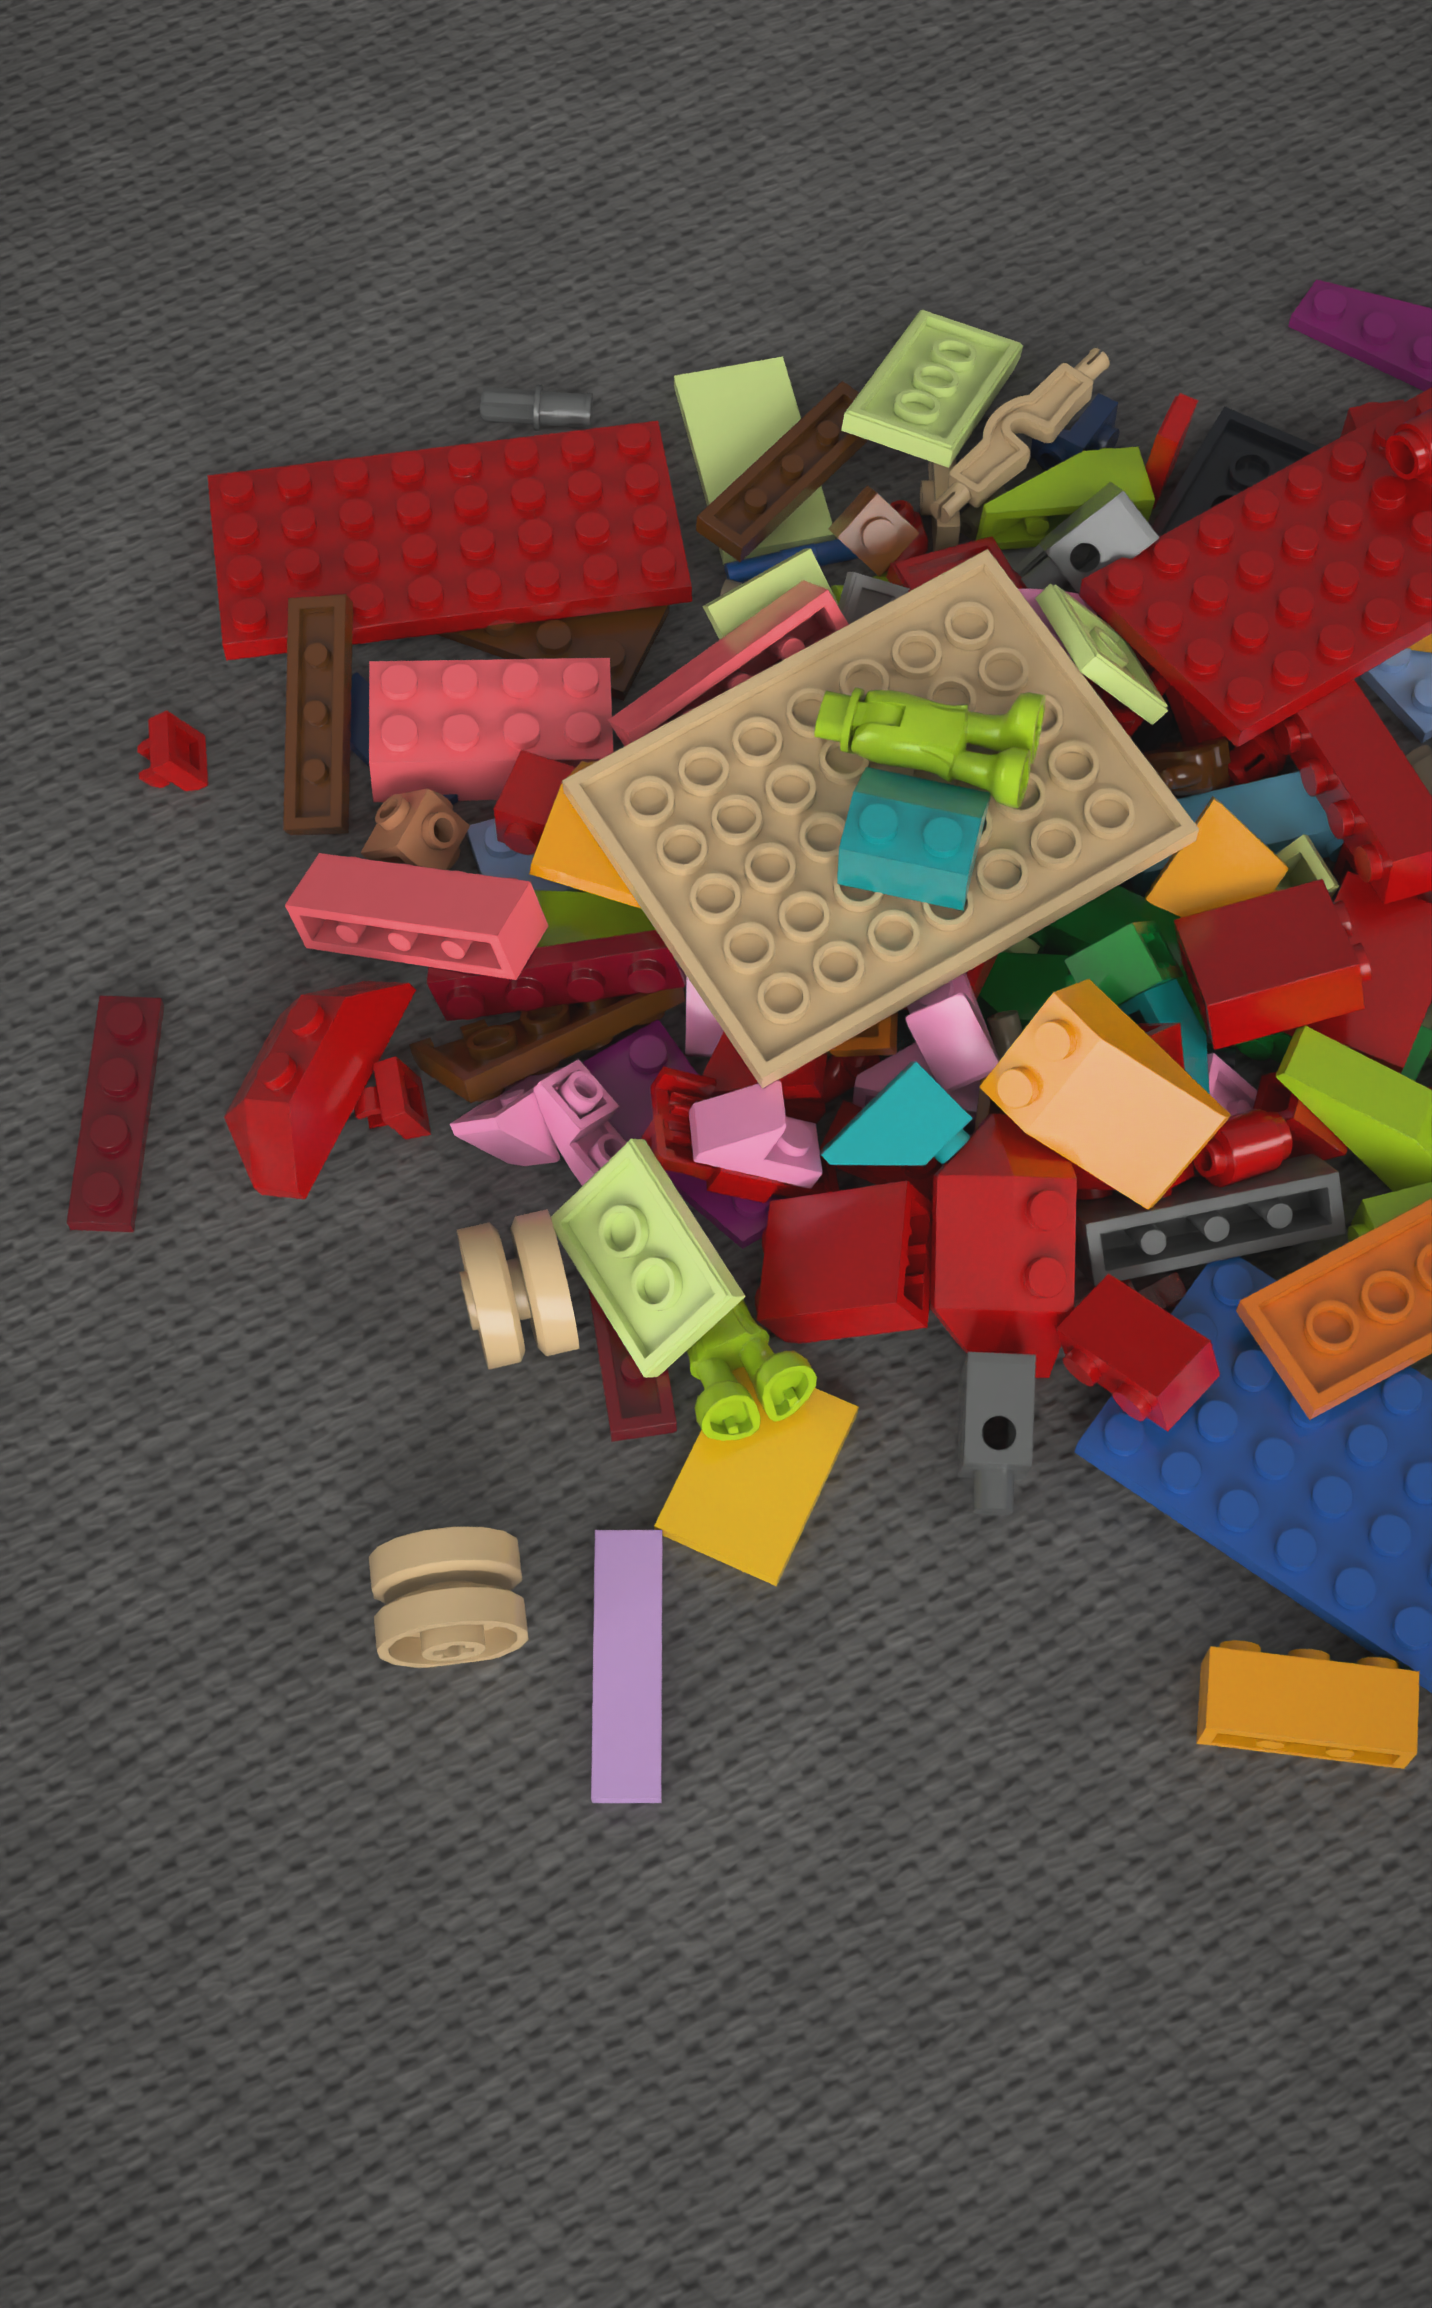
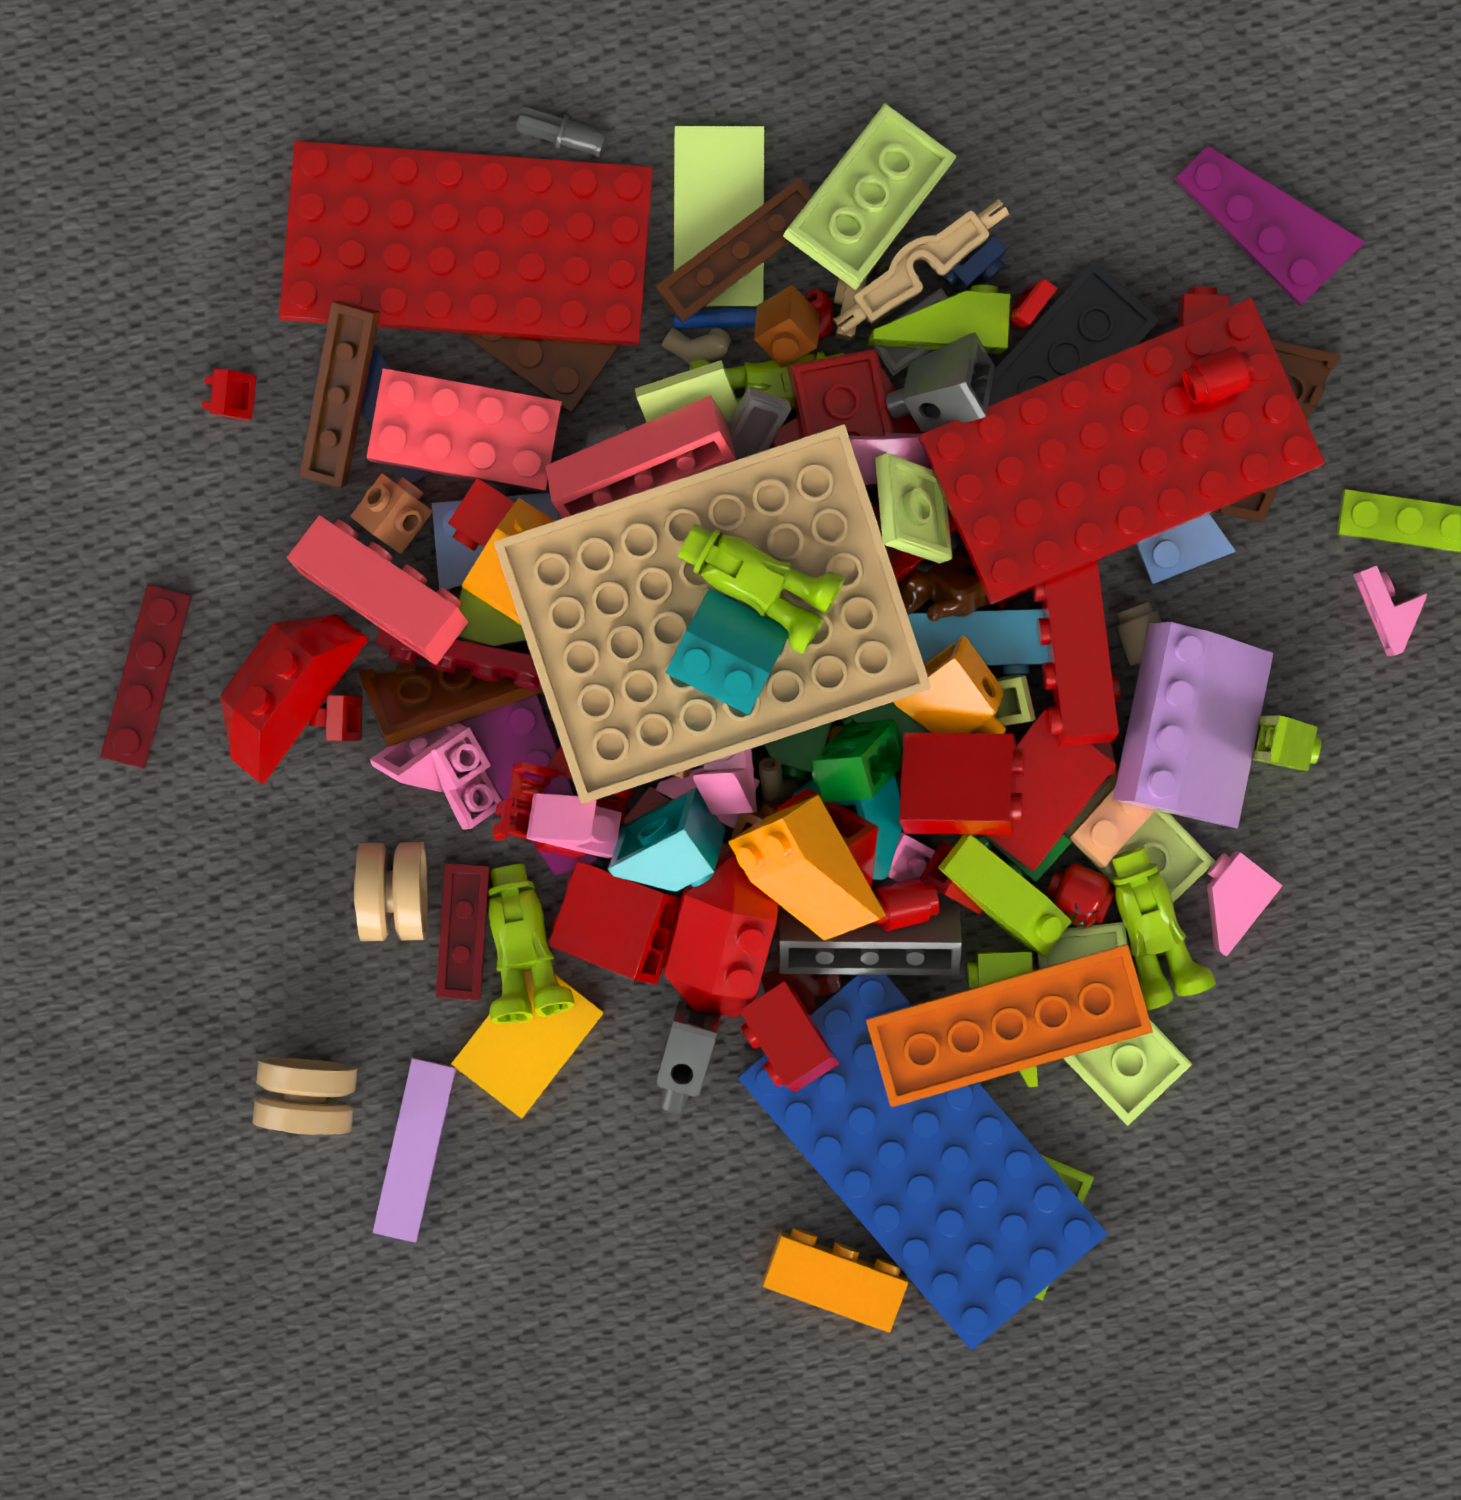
camera: 15 degrees right, 25 degrees up
yellowish green tile [551,1139,746,1378] -> none

